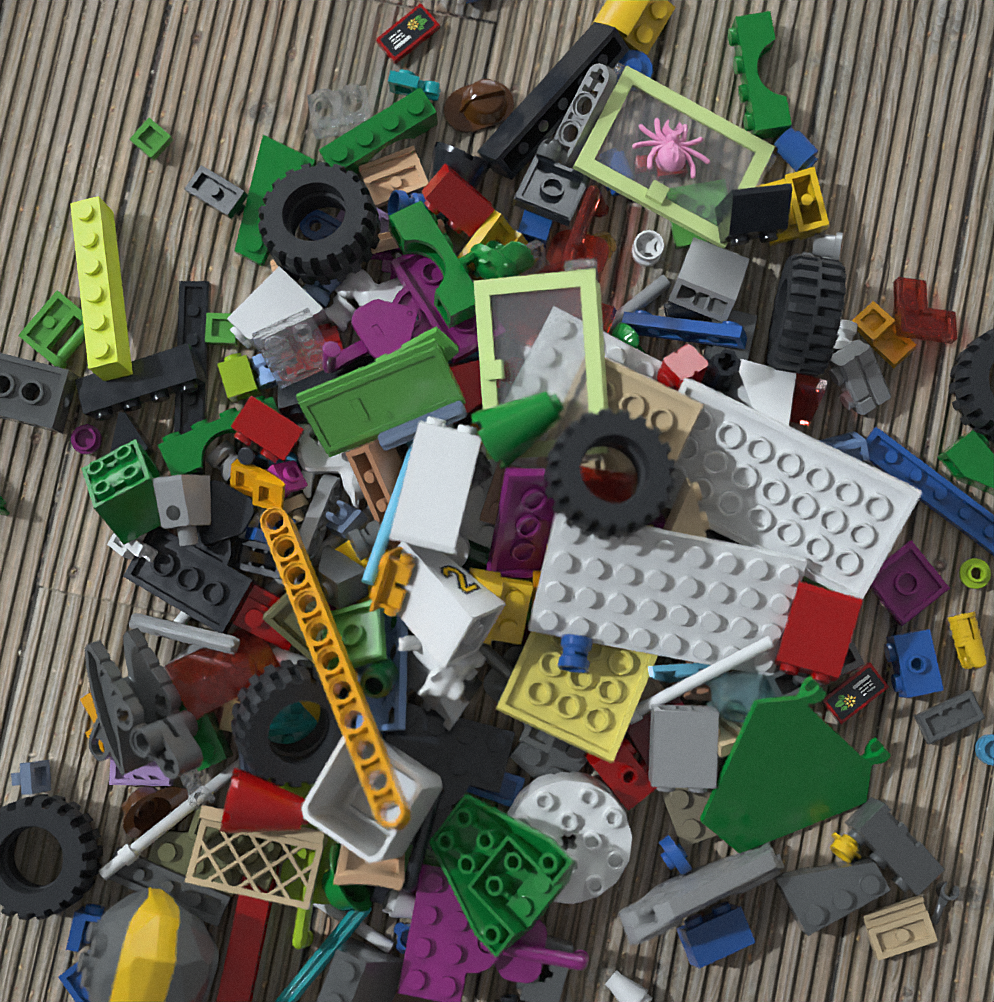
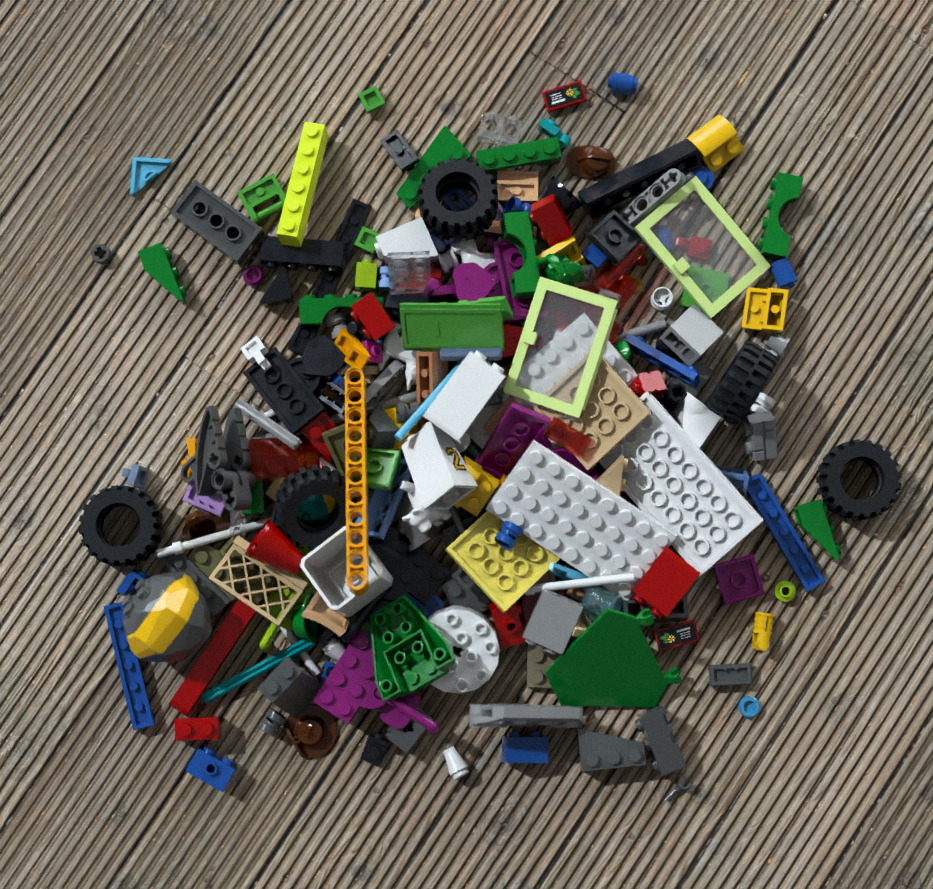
camera: 15 degrees right, 0 degrees up
green brick [81,439,164,545] -> none
light grey torso [153,475,211,546] -> none
sand blue tile [325,500,368,541] -> none
dark green brick [360,659,399,698] -> none
light orange hinge [369,547,415,616] -> none
green cone [472,391,565,470] -> none
dark grey hinge [536,138,562,163] -> none
black tyre [544,408,676,540] -> none
bright pink animal [632,118,710,179] -> none
blue wheel [659,835,692,876] -> none
black slope [715,183,793,246] -> none
clear red plate [789,373,827,426] -> none
yellow plate [830,832,861,863] -> none
light orange slope [852,301,917,369] -> none
tan plate [861,895,938,961] -> none
blue brick [884,629,944,698] -> none
clear red plate [893,277,957,344] -> none

